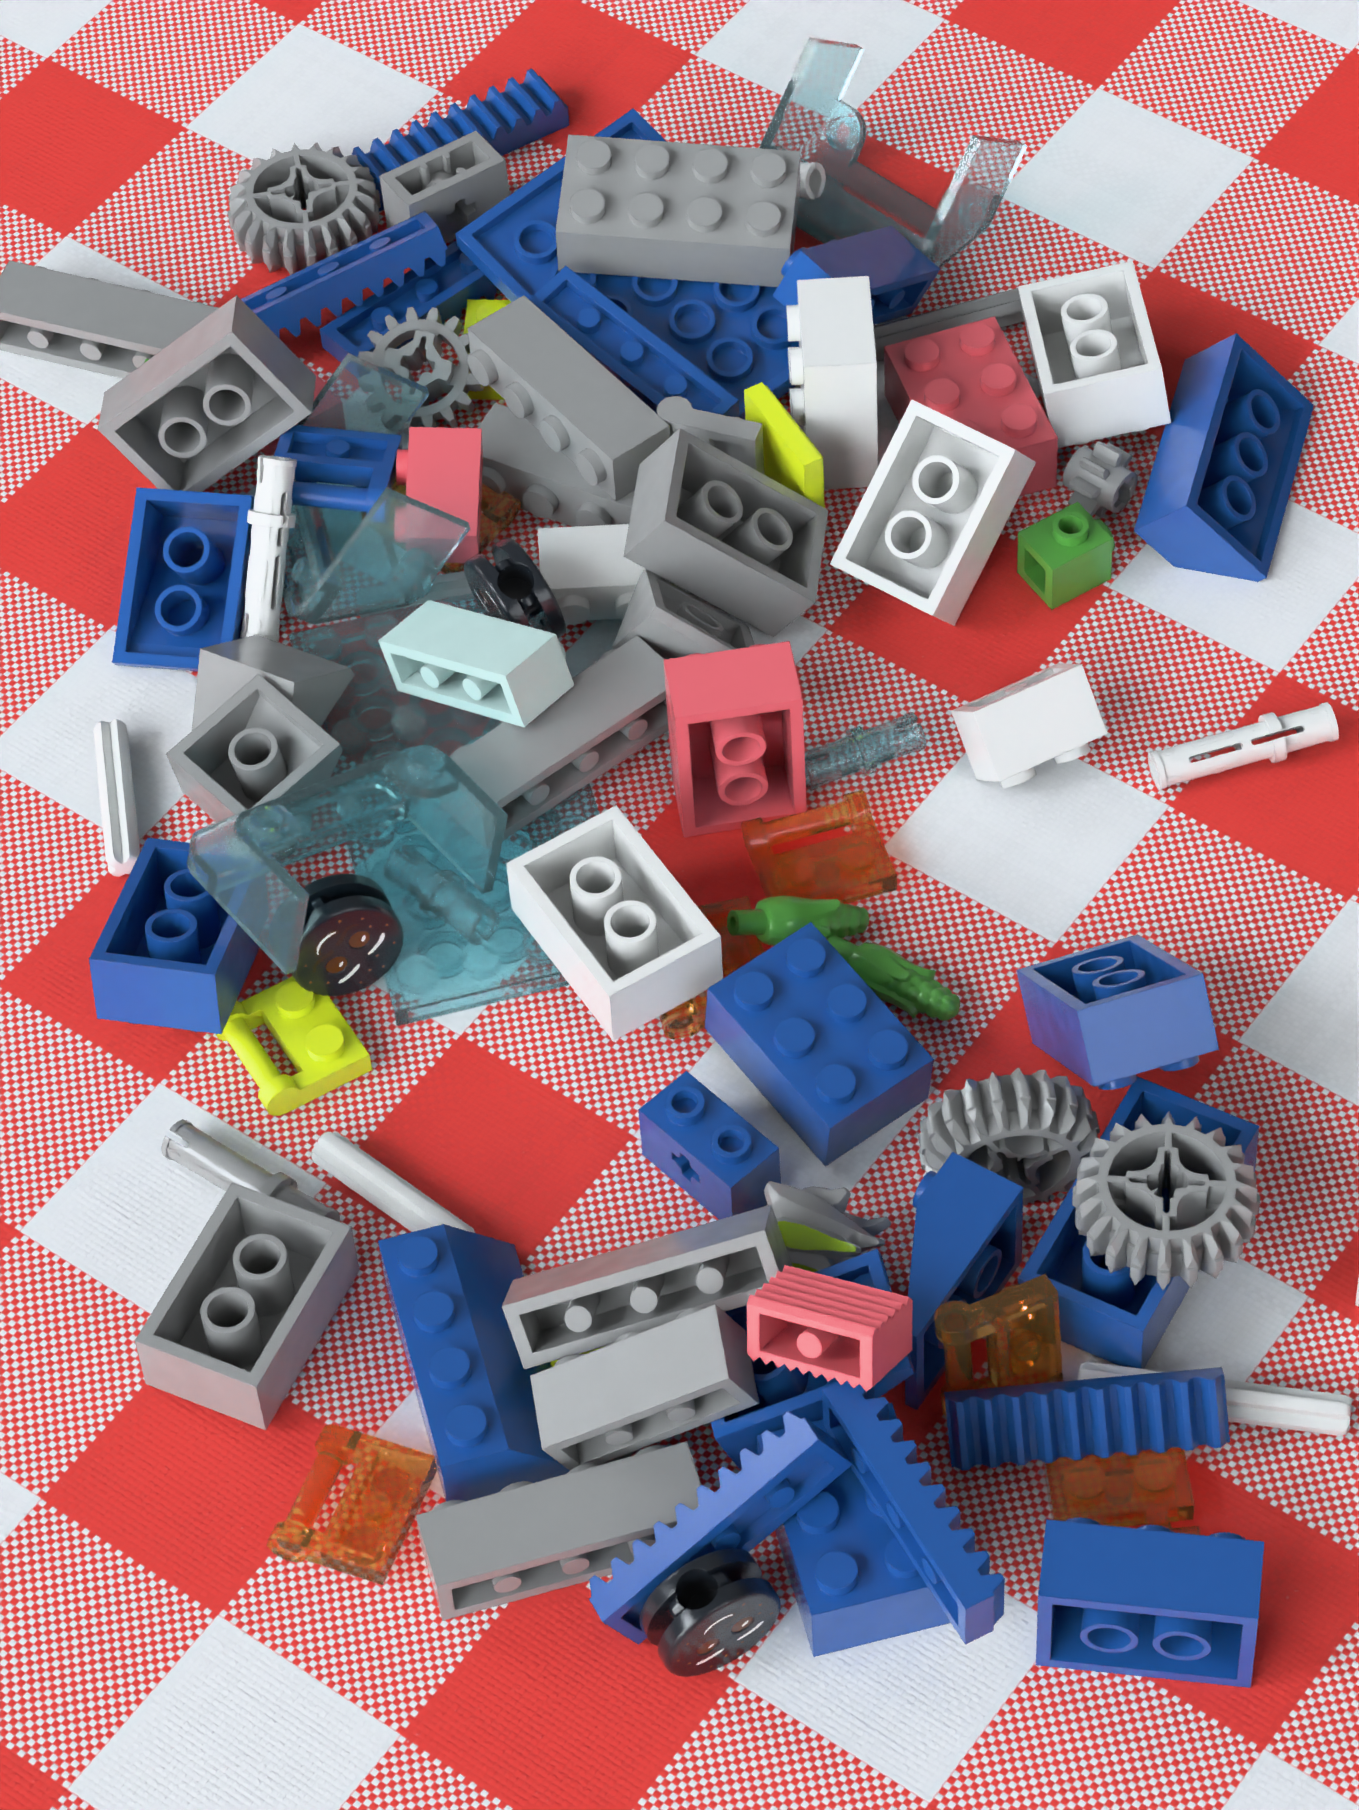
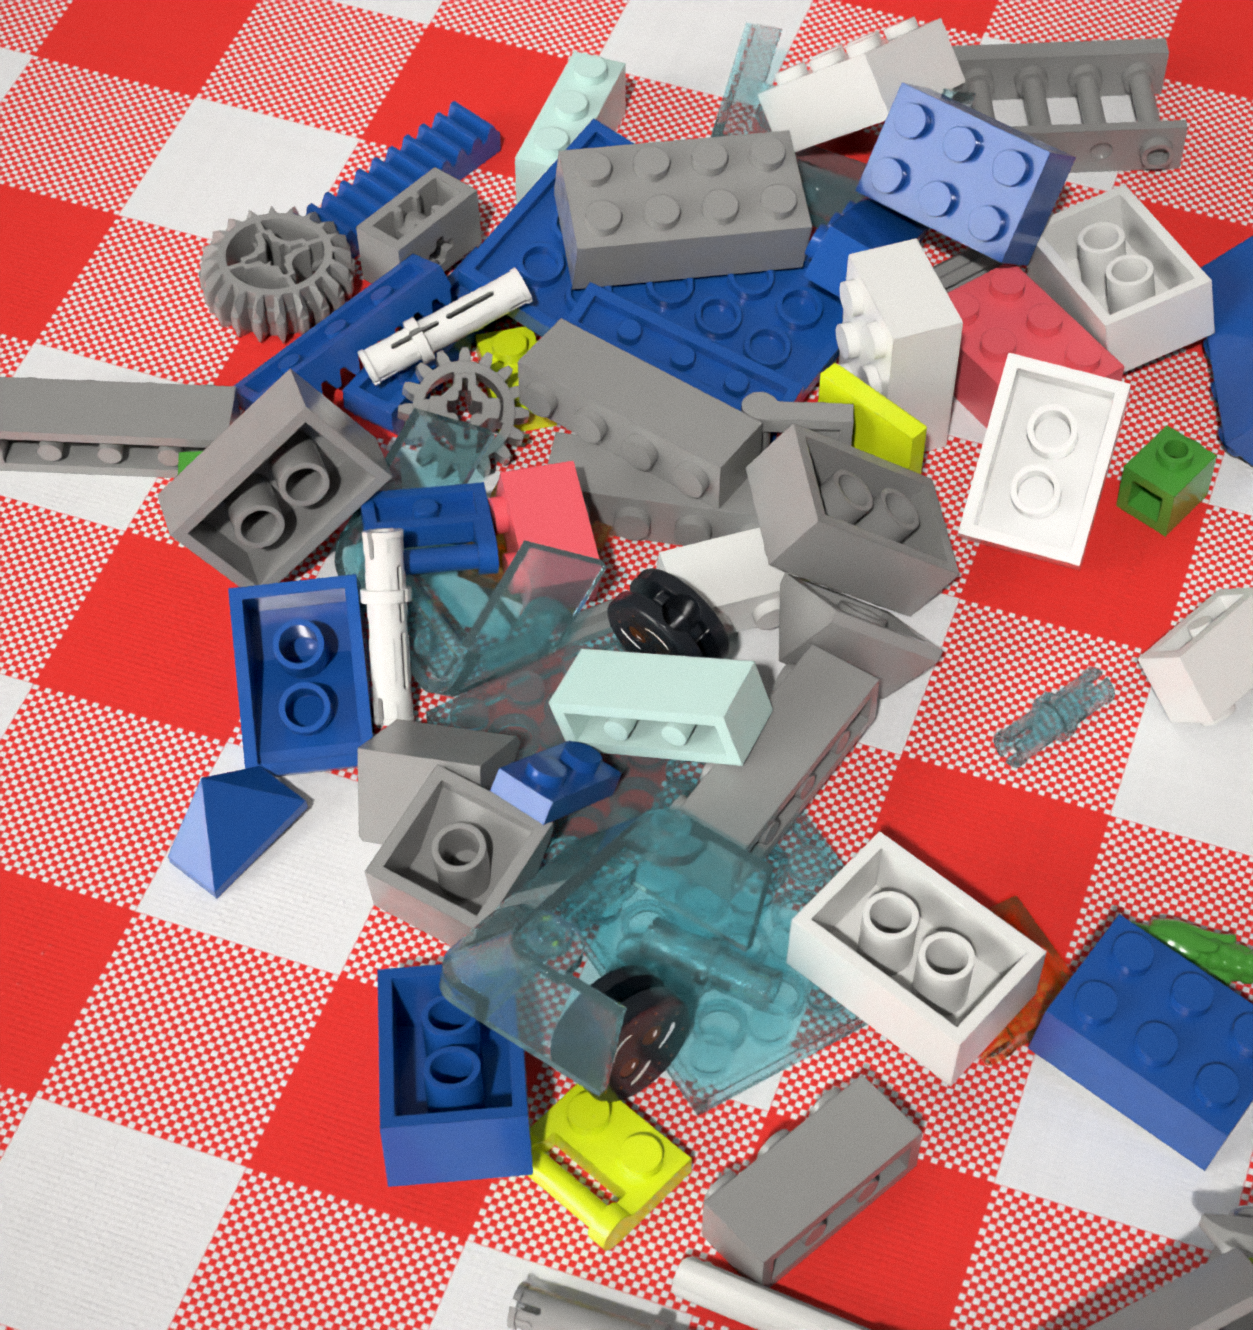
camera: 20 degrees left, 0 degrees up
white axle [93,719,140,877] -> none
blue brick [638,1071,781,1220] -> none
coral brick [663,641,807,837] -> none
bright green piece [727,896,869,946] -> none
clear orange plate [741,790,897,904] -> none
light grey gear [1063,441,1138,518] -> none
none -> blue slope [168,766,308,899]
none -> white pin [357,267,533,386]
none -> blue plate [490,740,622,825]
none -> light aqua brick [515,51,626,205]
none -> light grey brick [702,1075,922,1288]
none -> white brick [757,16,966,152]
none -> brick [855,82,1076,266]
none -> light grey fence [946,38,1188,173]

